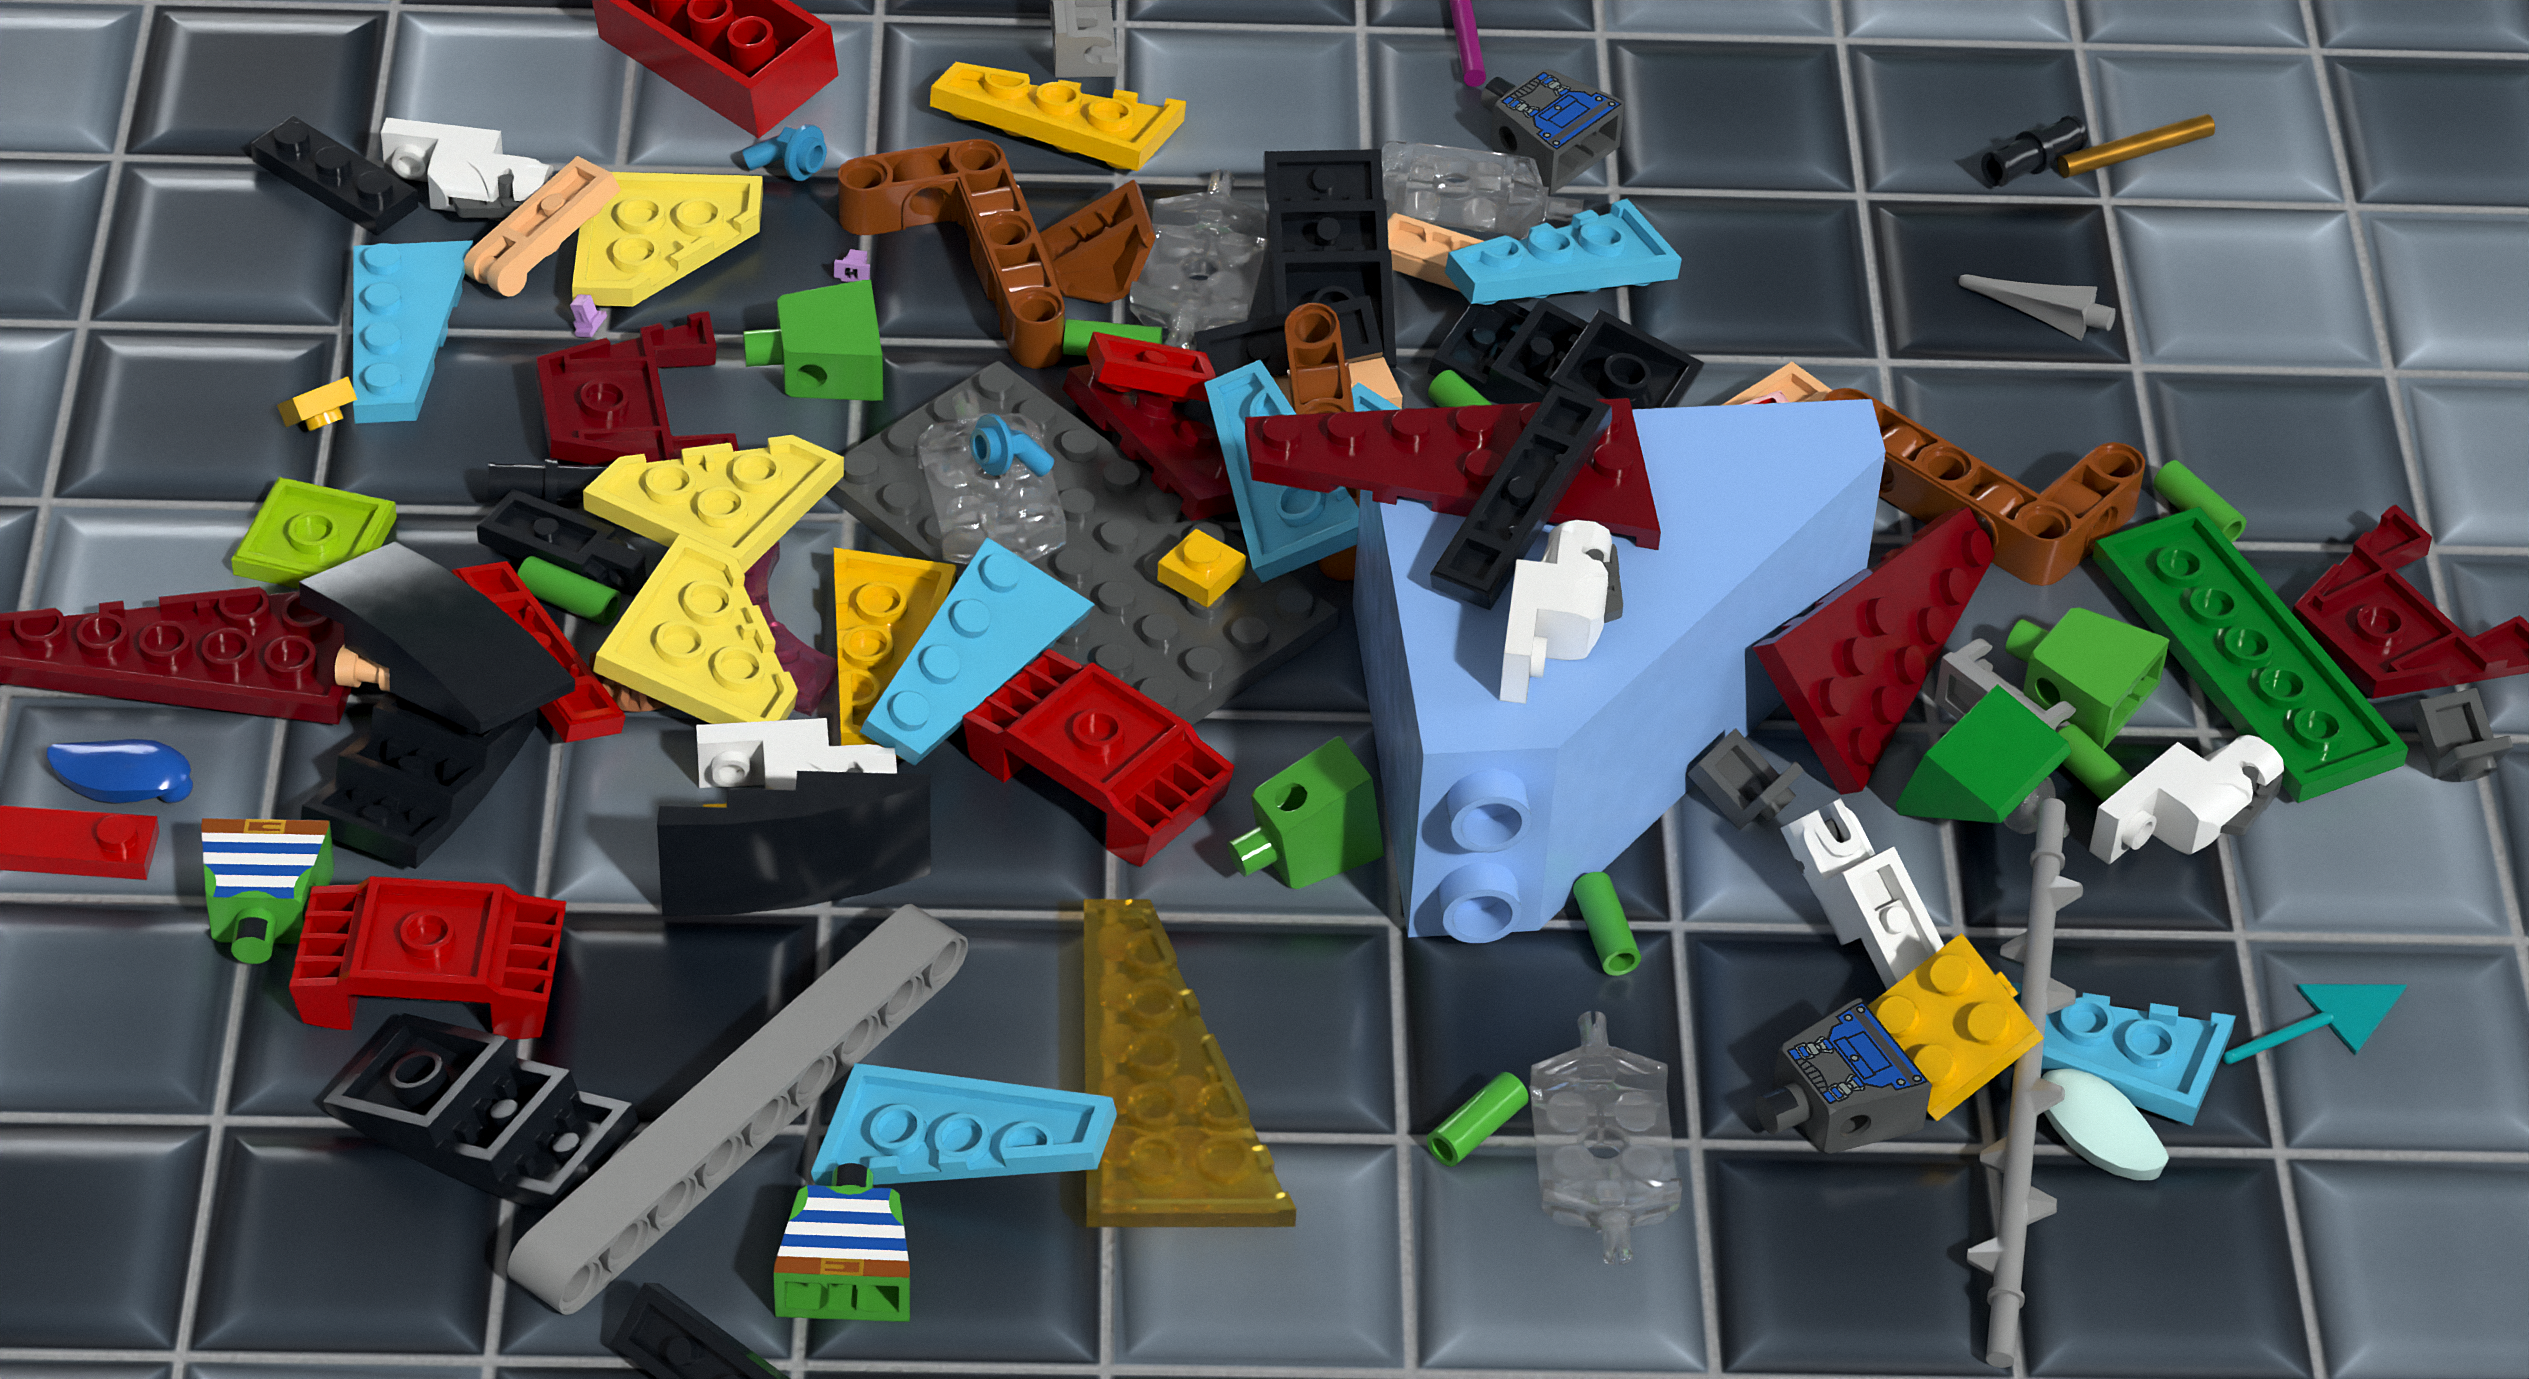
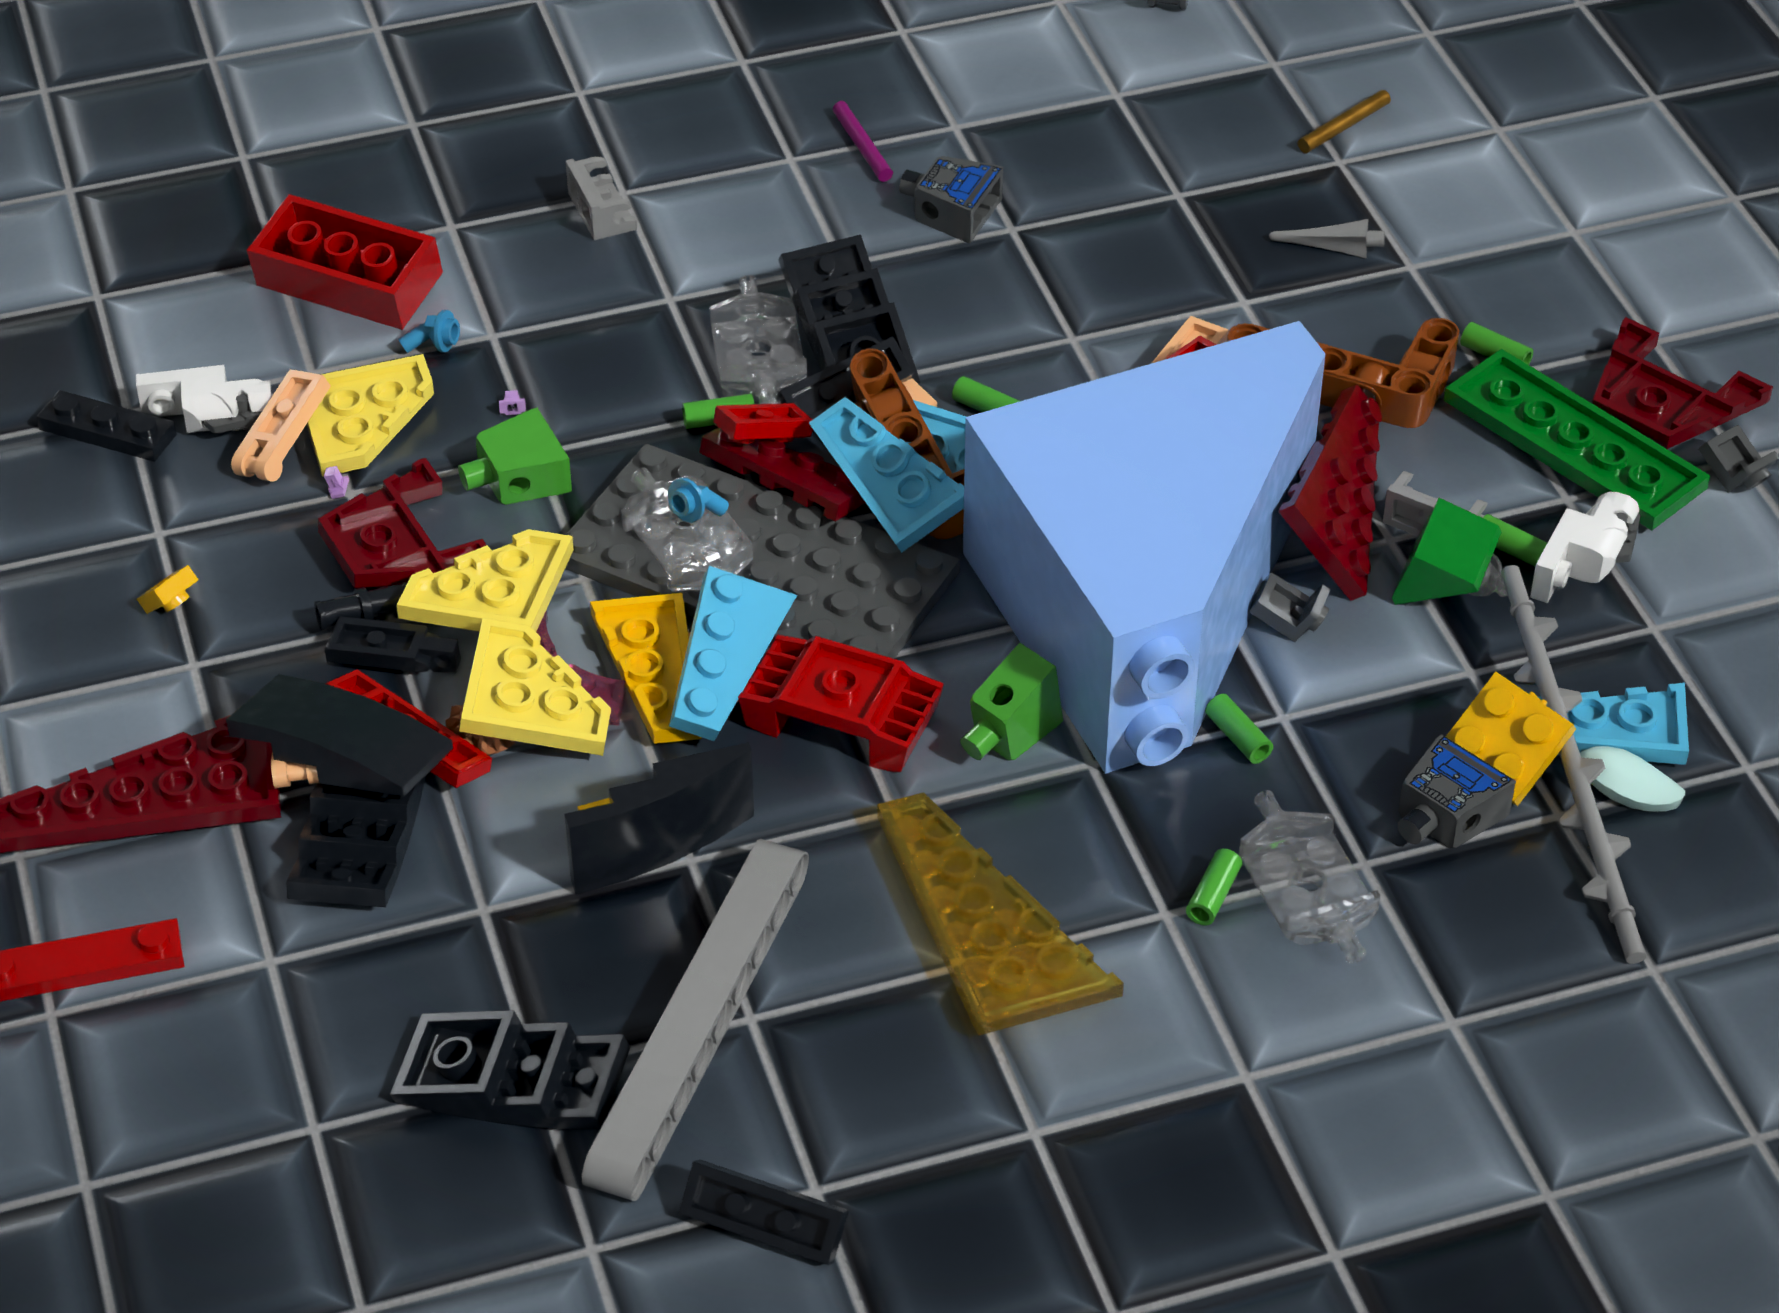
camera: 15 degrees left, 0 degrees up
blue arm [47,739,193,803] -> none
torso [201,818,335,964] -> none
lime tile [231,477,397,589] -> none
red plate [289,876,567,1040] -> none
medium azure wing [353,240,473,424] -> none
bright green axle [517,556,622,626] -> none
white plate [696,718,897,790] -> none
torso [774,1163,910,1322] -> none
medium azure wing [811,1063,1117,1186] -> none
dark orange beam [838,139,1065,369] -> none
yellow wing [930,62,1186,171] -> none
dark orange slope [1039,179,1156,304] -> none
yellow plate [1157,529,1246,608] -> none
dark red wing [1245,398,1661,550] -> none
clear plate [1382,140,1584,241] -> none
light nougat plate [1387,212,1484,292] -> none
black slope [1427,298,1705,409] -> none
black plate [1430,384,1612,610] -> none
medium azure wing [1445,199,1682,305] -> none
white plate [1499,520,1623,704] -> none
white plate [1780,798,1944,990] -> none
black pin [1981,115,2088,187] -> none
bright green torso [2005,607,2170,750] -> none
teal piece [2222,984,2407,1064] -> none

